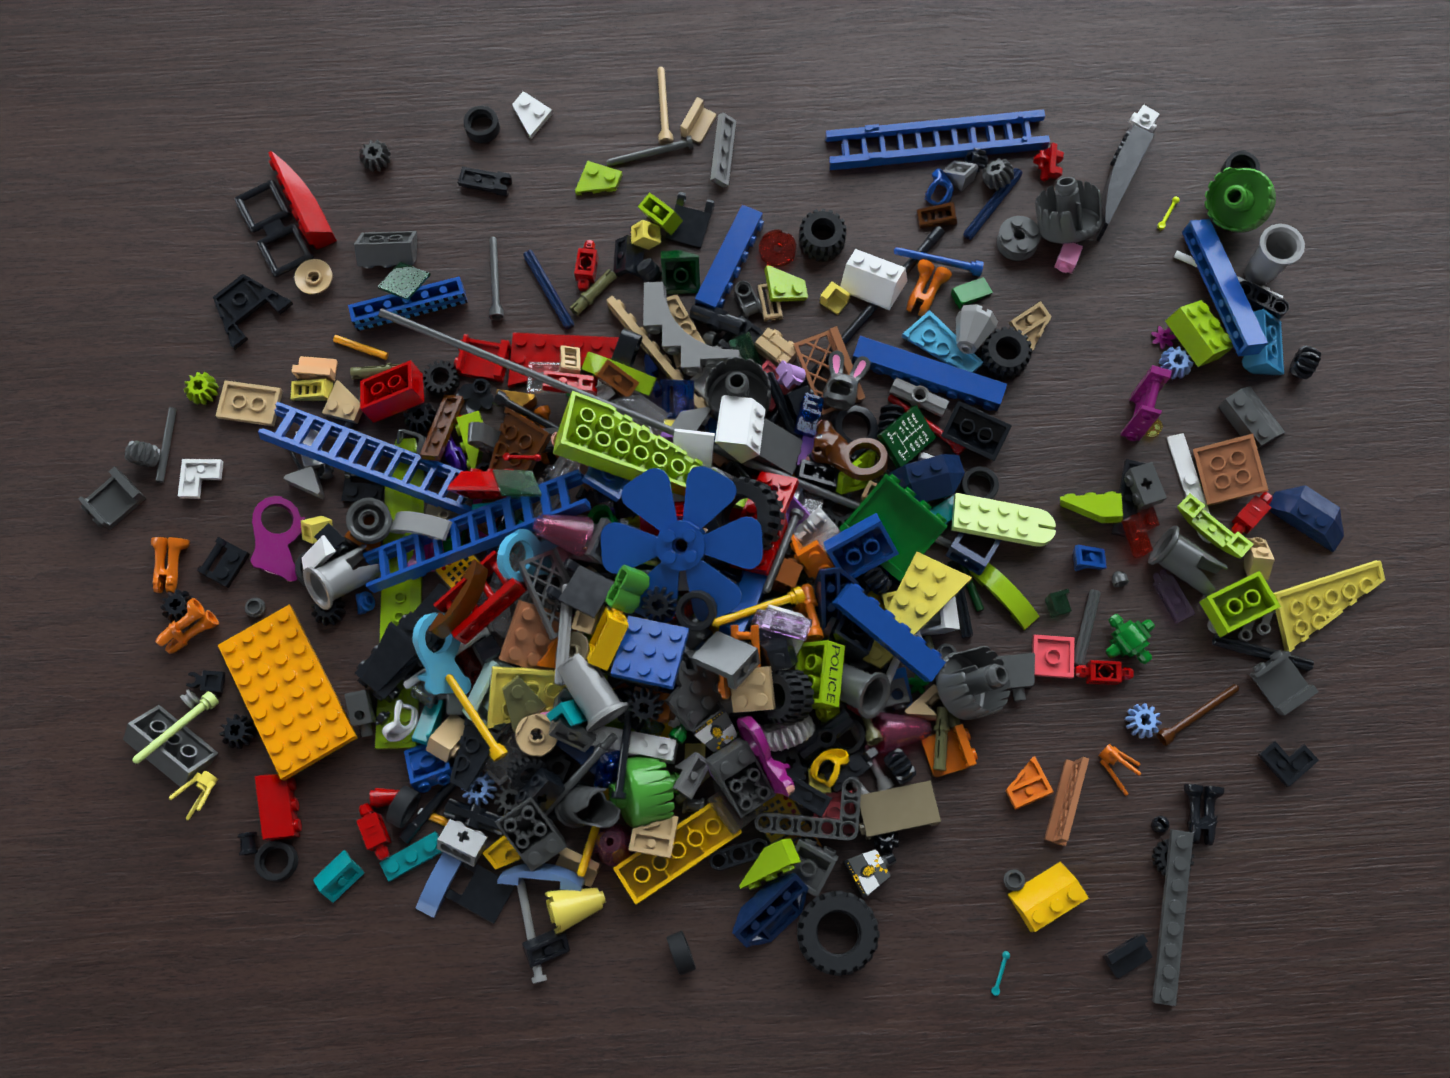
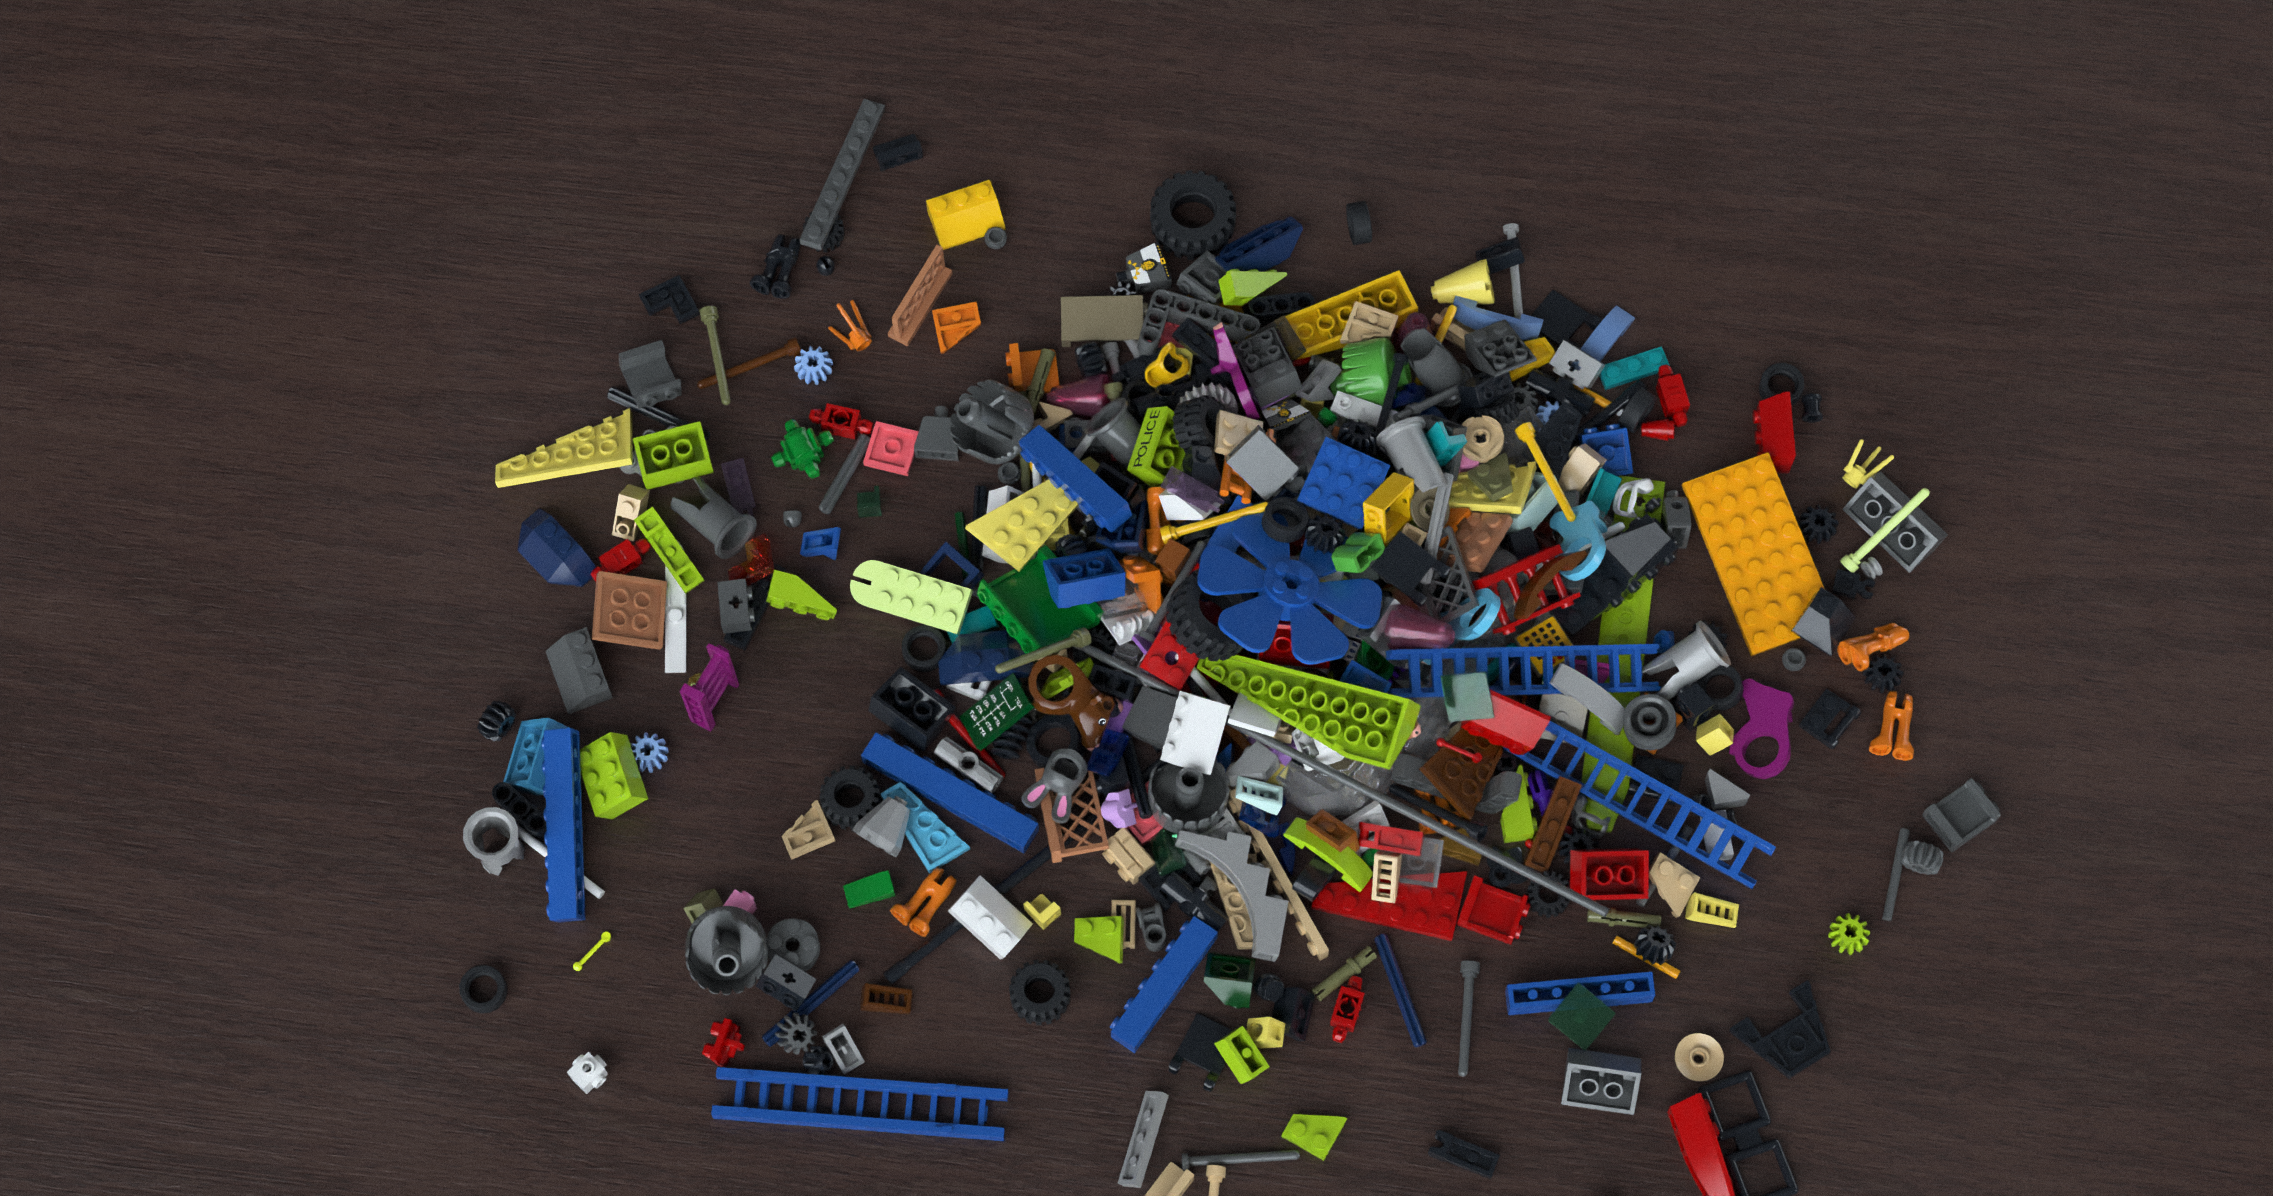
camera: 170 degrees left, 5 degrees down
white plate [178,459,223,499] -> none
tan plate [216,380,283,426] -> none
light nougat panel [292,356,338,382] -> none
white slope [302,535,336,569] -> none
teal panel [313,850,365,903] -> none
clear red plate [759,229,796,267] -> none
blue piece [894,247,984,277] -> none
blue piece [925,169,953,206] -> none
lime slope [969,562,1039,630] -> none
teal hinge [991,951,1010,996] -> none
slope [1096,125,1154,242] -> none
magenta plant [1151,326,1176,349] -> none
bright green piece [1204,167,1276,233] -> none
none -> olive panel [683,888,724,923]
none -> olive piece [699,306,731,405]
none -> black brick [756,954,816,1012]
none -> olive piece [995,627,1091,673]
none -> light aqua slope [1235,776,1283,815]
none -> black gear [1633,924,1676,965]
none -> black slope [1791,587,1856,657]

